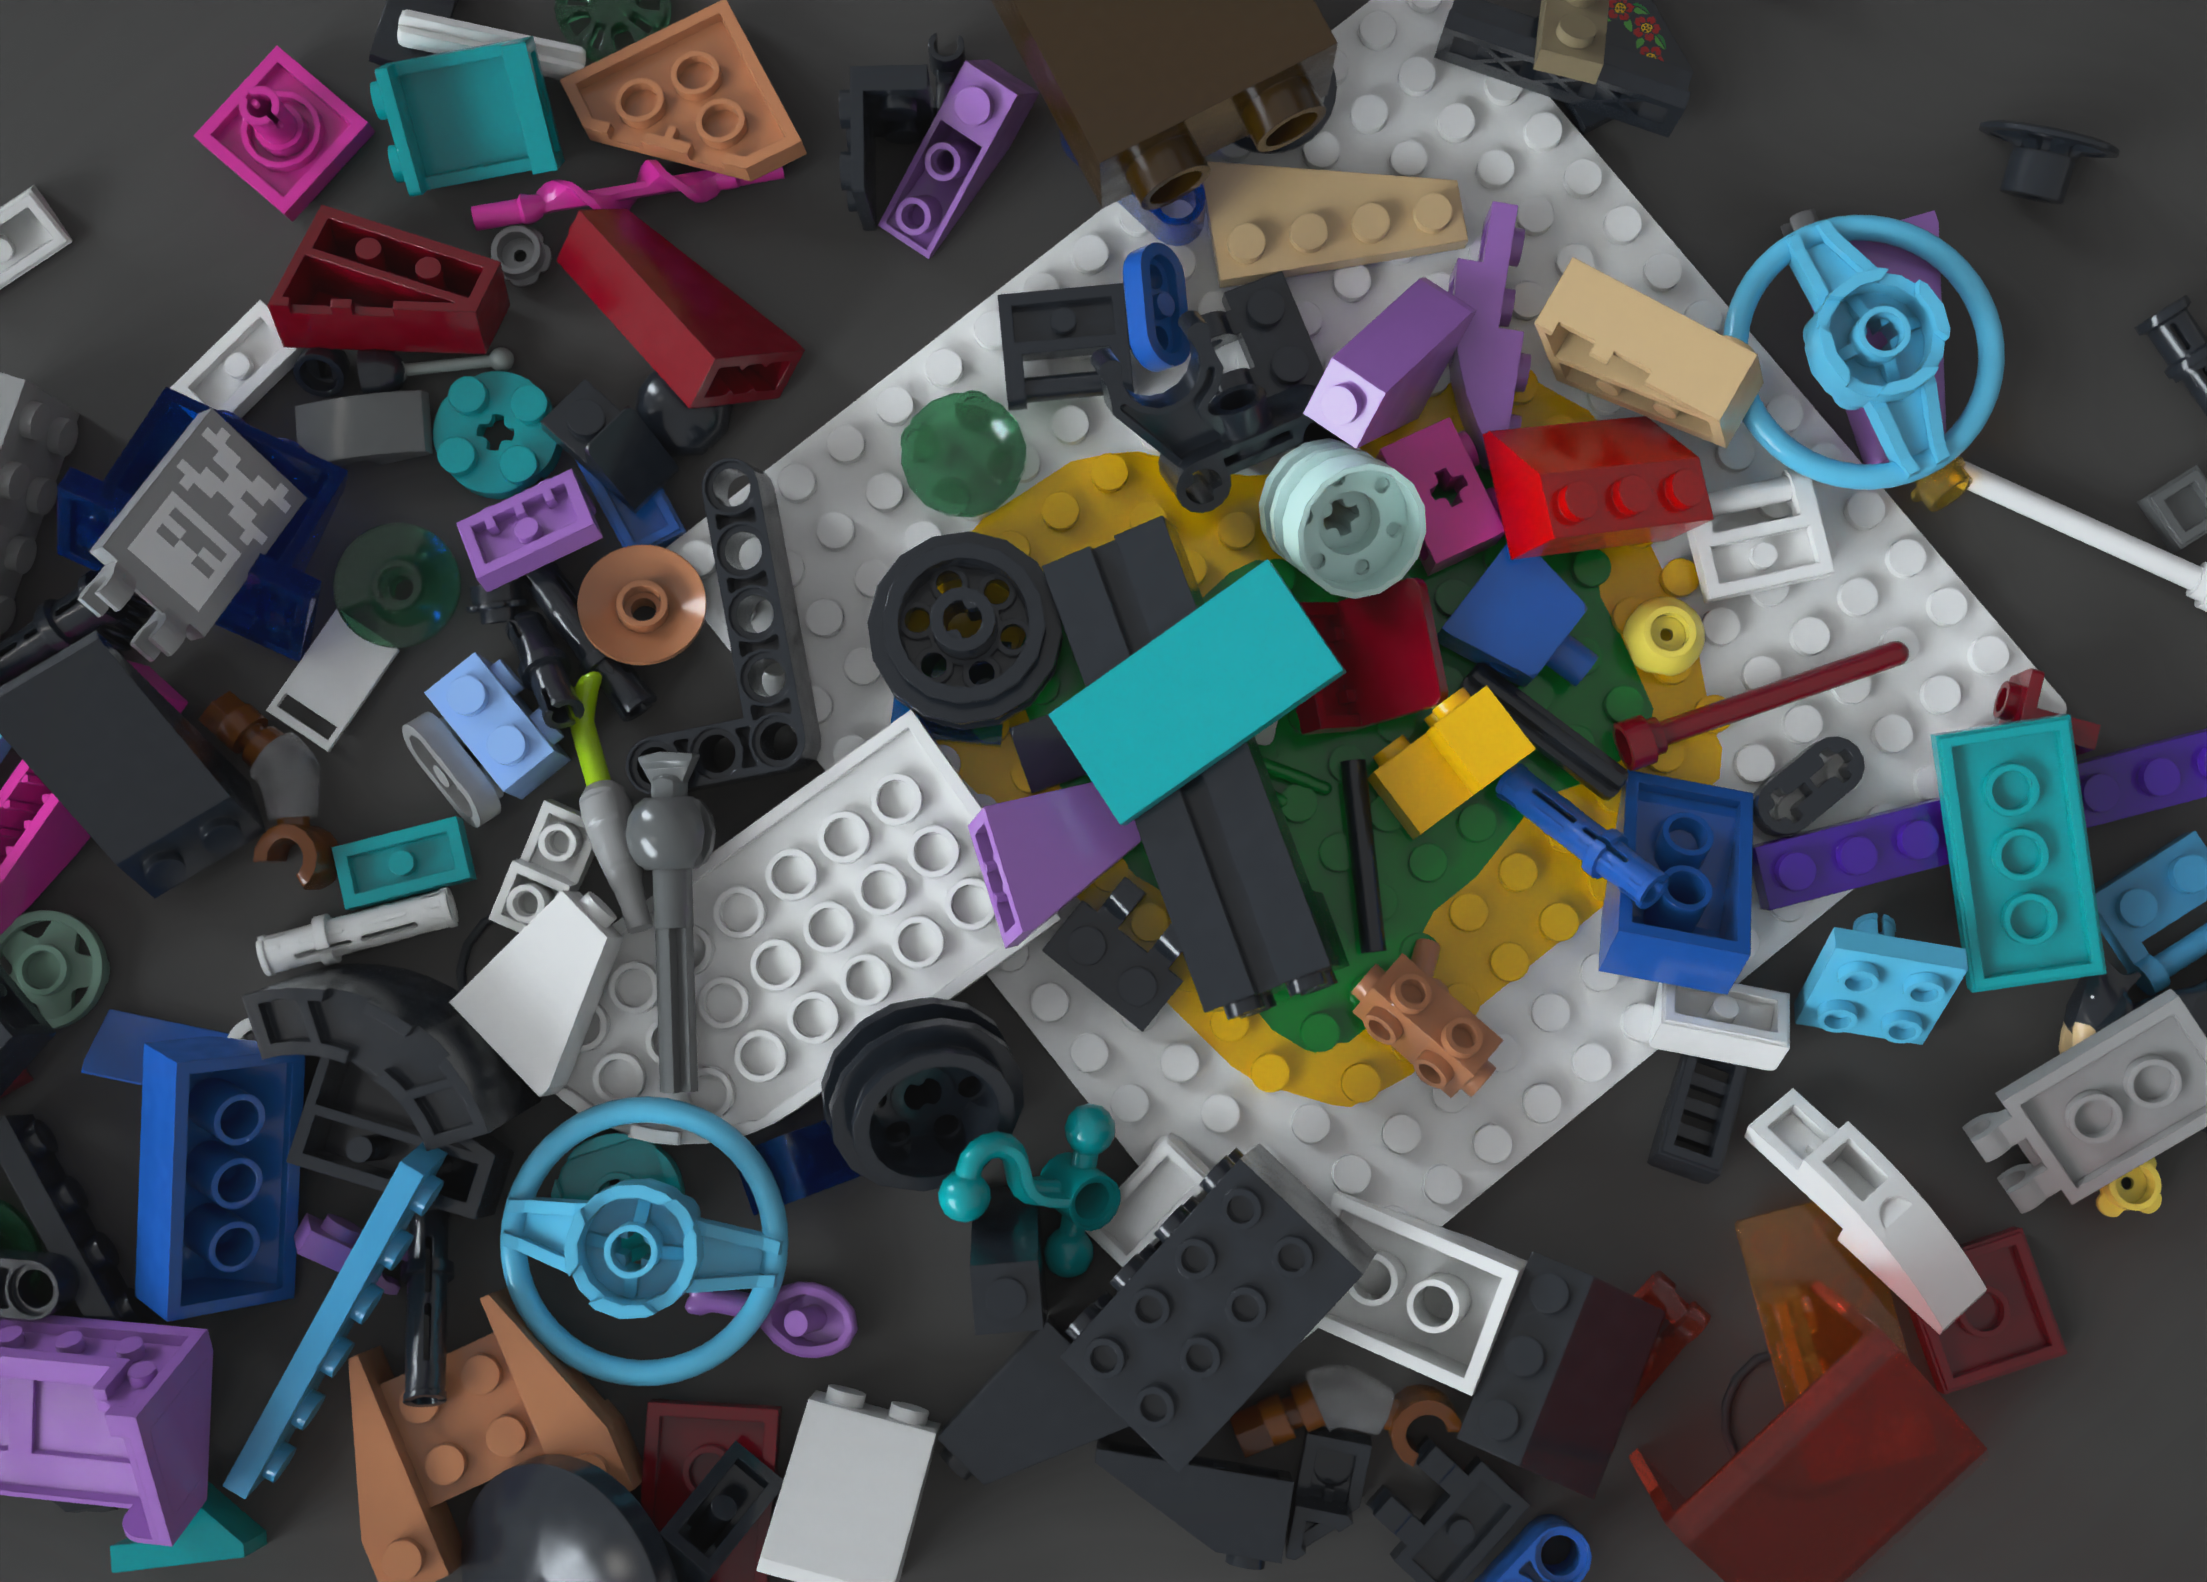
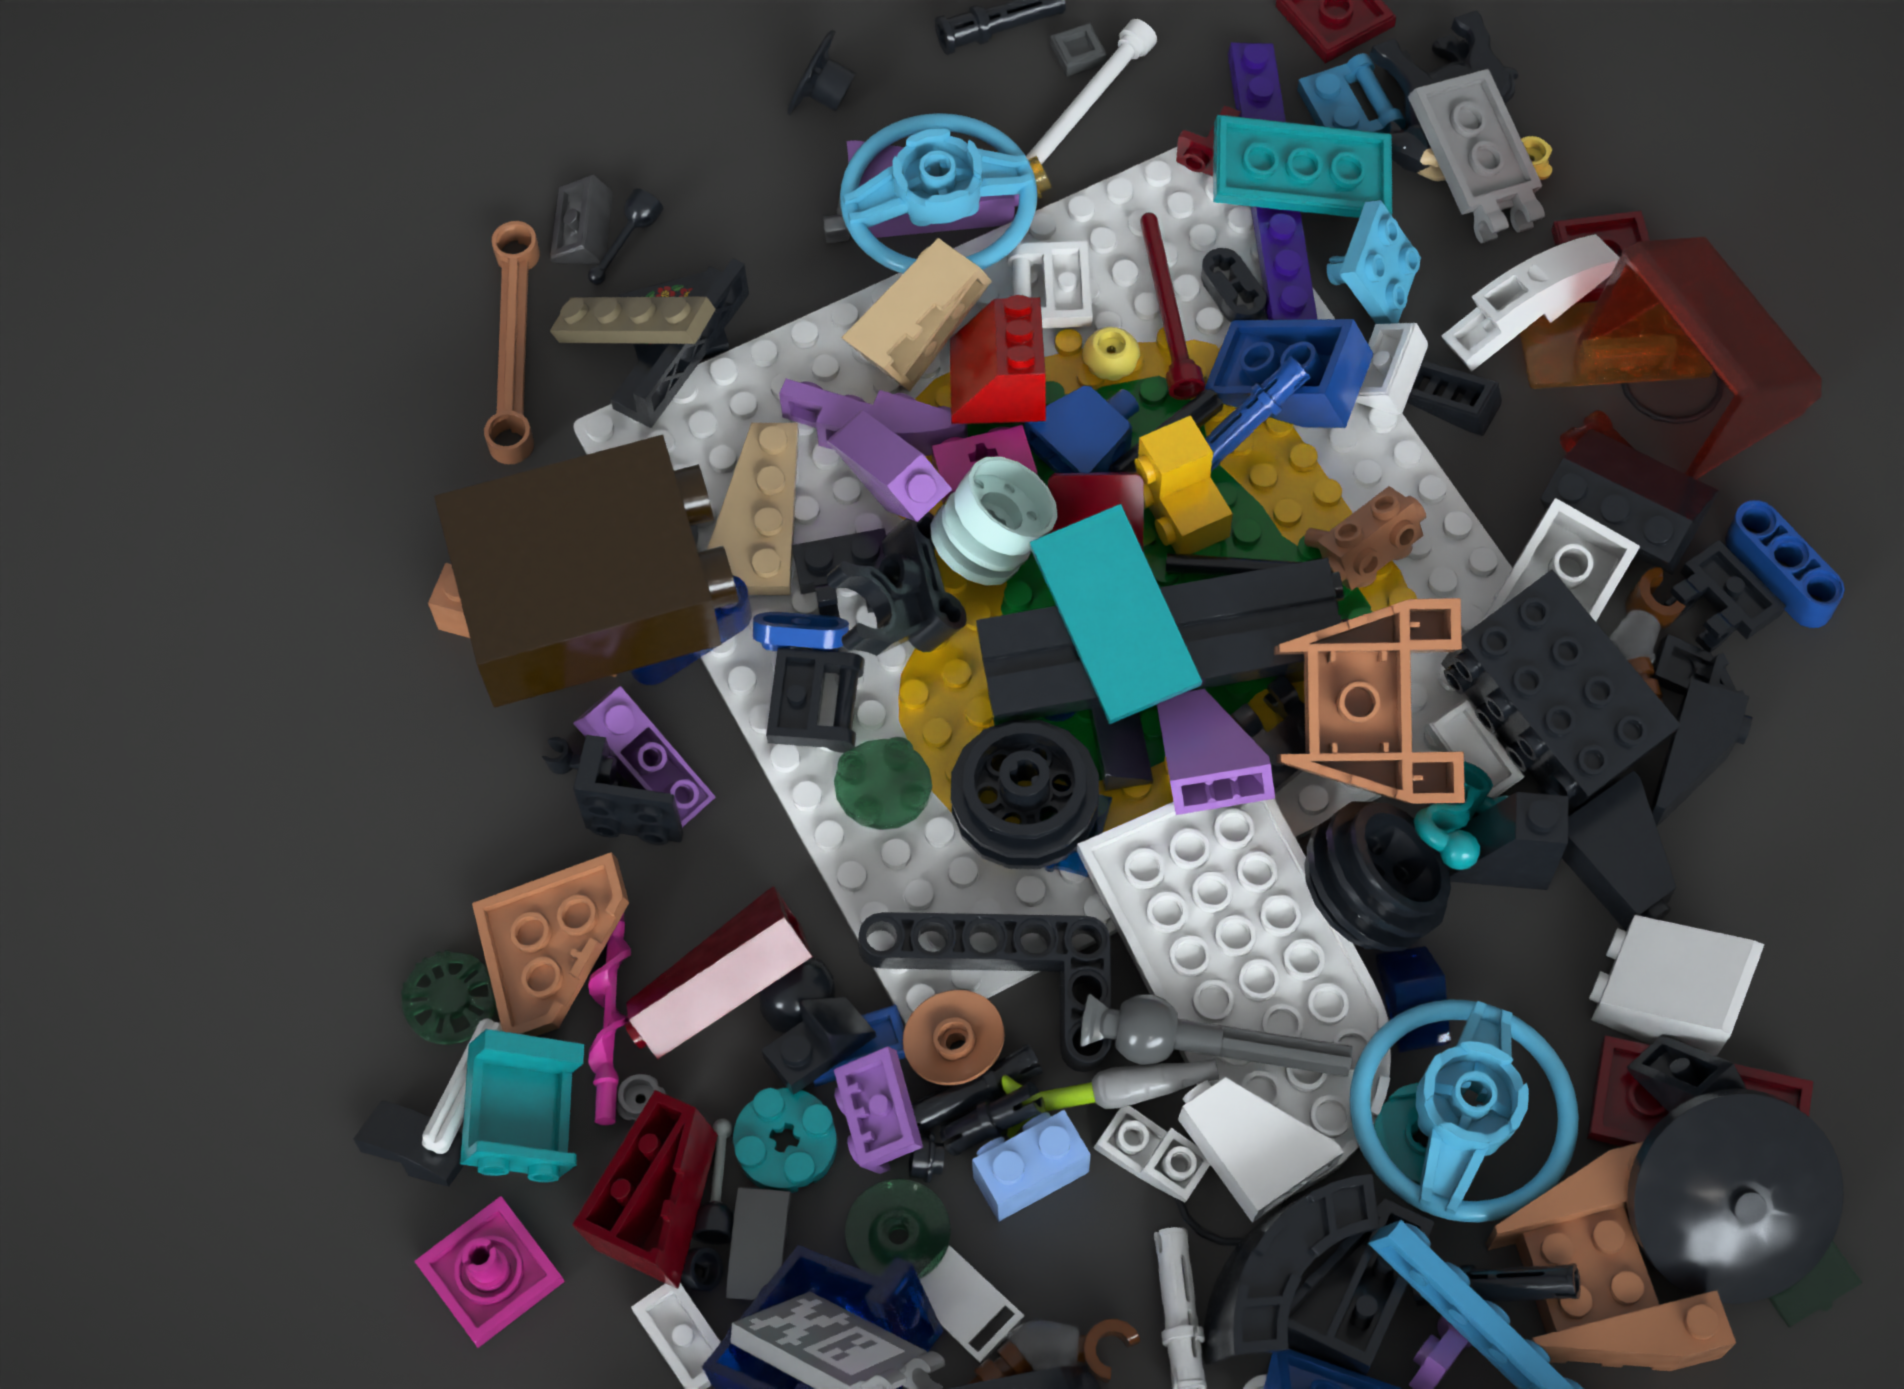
camera: 80 degrees left, 20 degrees down
teal plate [331,816,477,911] -> none
light grey plate [402,711,504,828] -> none
medium lavender piece [684,1281,858,1358] -> none
none -> nougat wedge [1274,598,1465,803]

